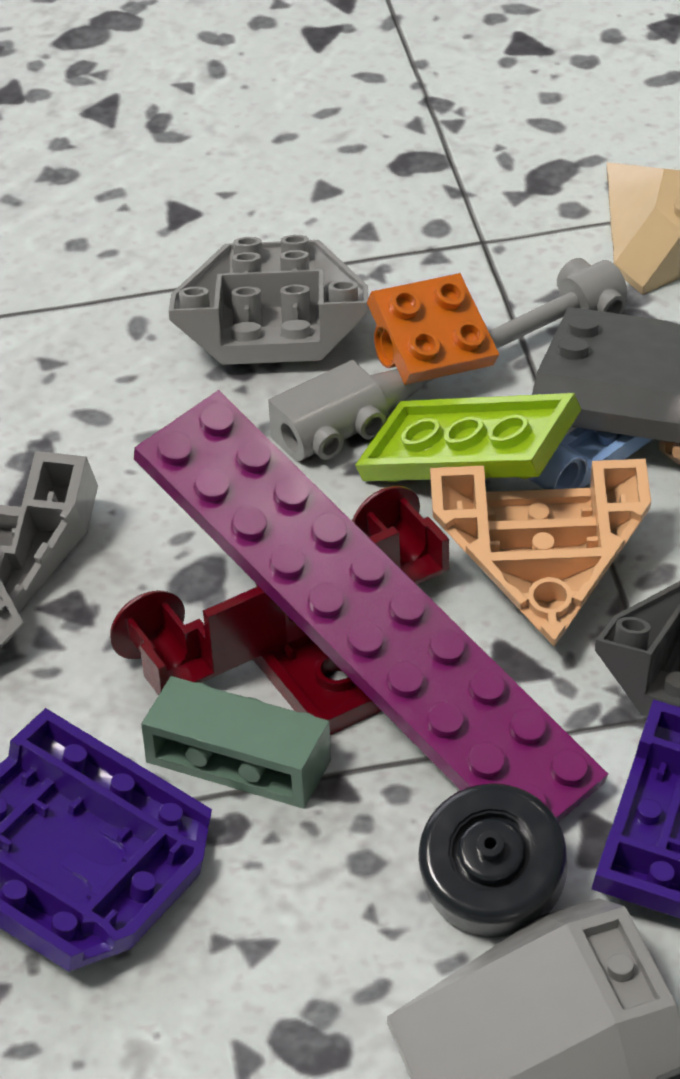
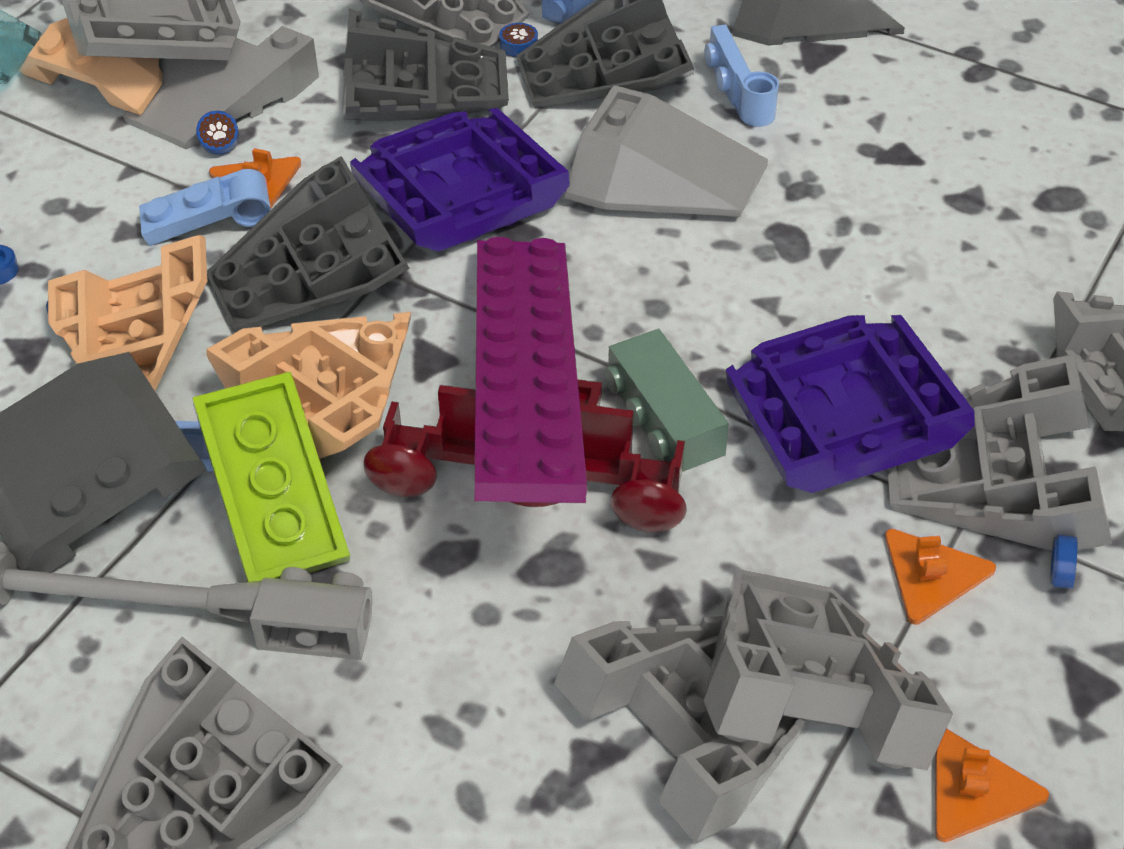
camera: 140 degrees left, 5 degrees up
orange plate [367,273,499,385] -> none
black wheel [418,783,568,937] -> none

